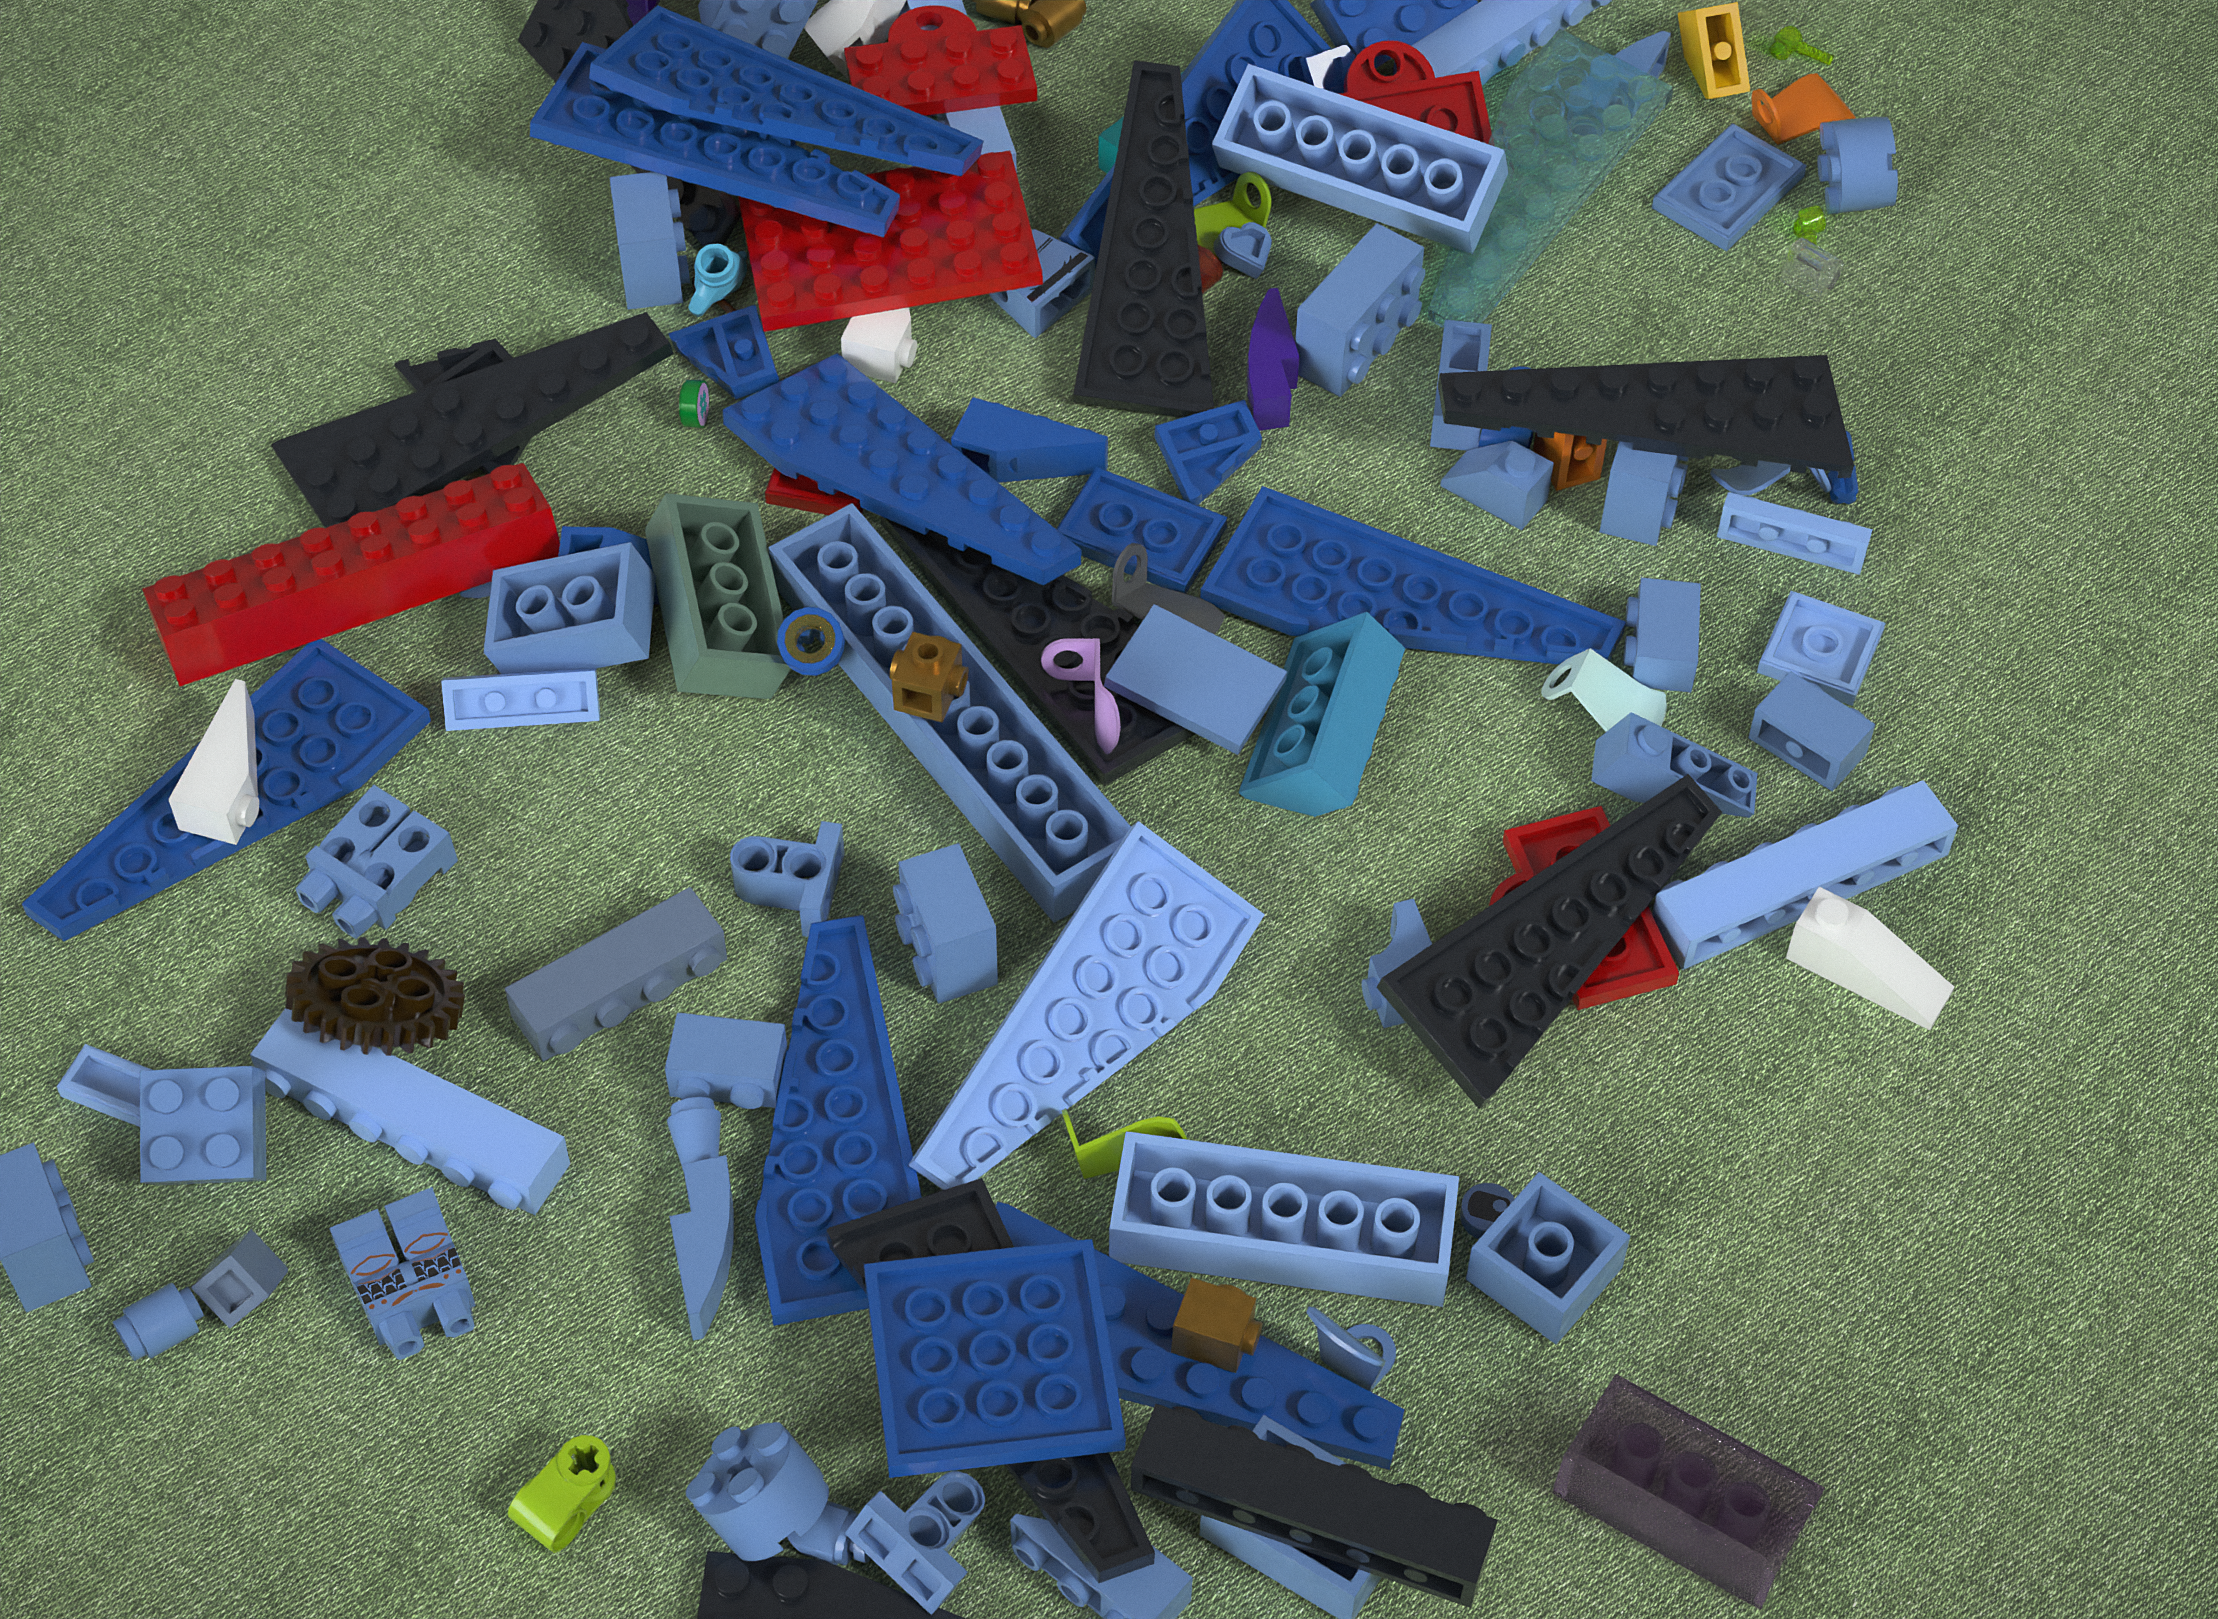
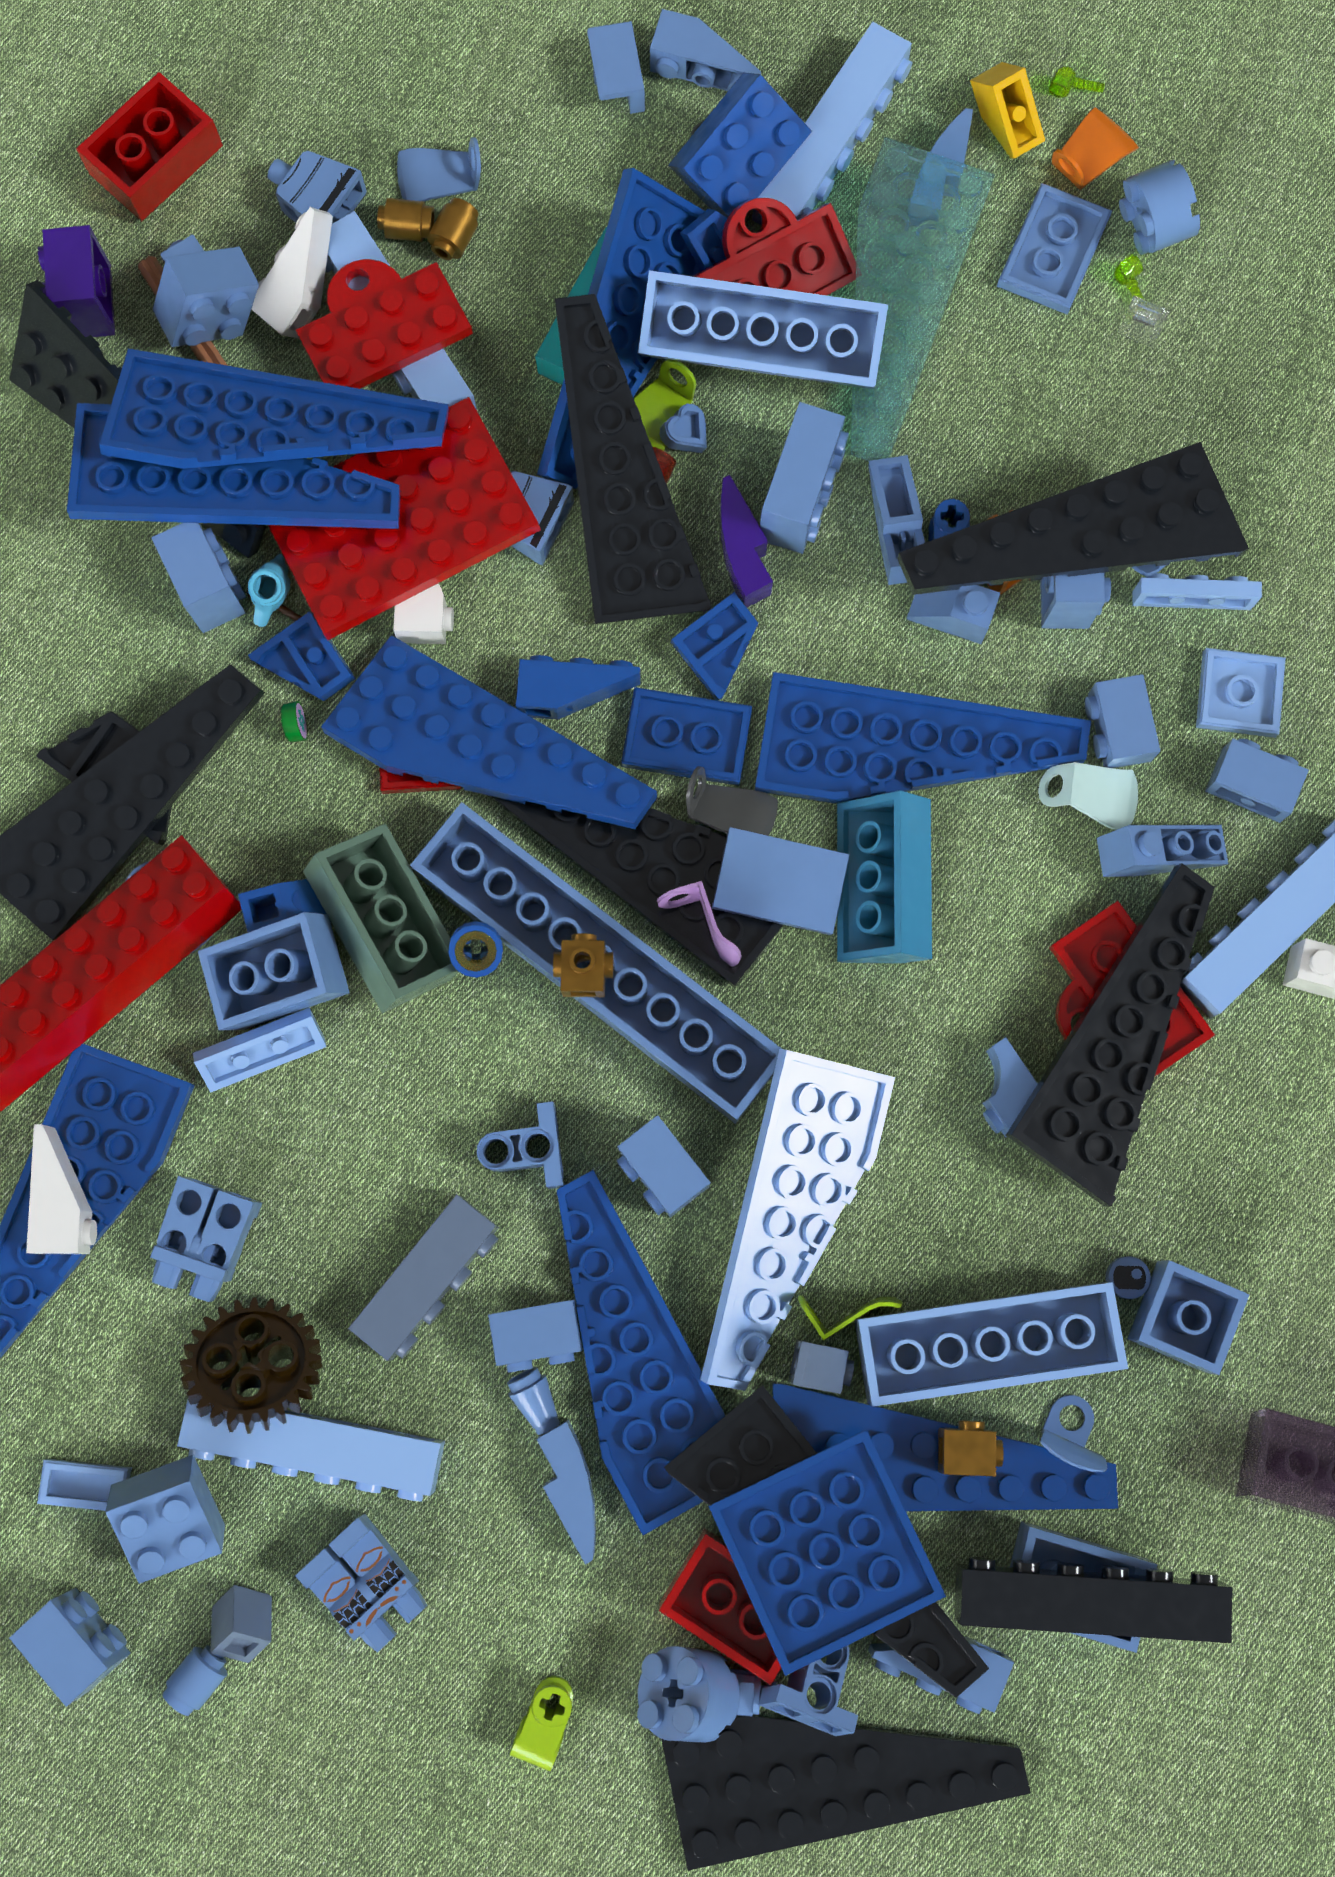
camera: 15 degrees left, 25 degrees up
none -> red brick [659,1528,781,1685]
none -> sand blue slope [788,1339,854,1394]

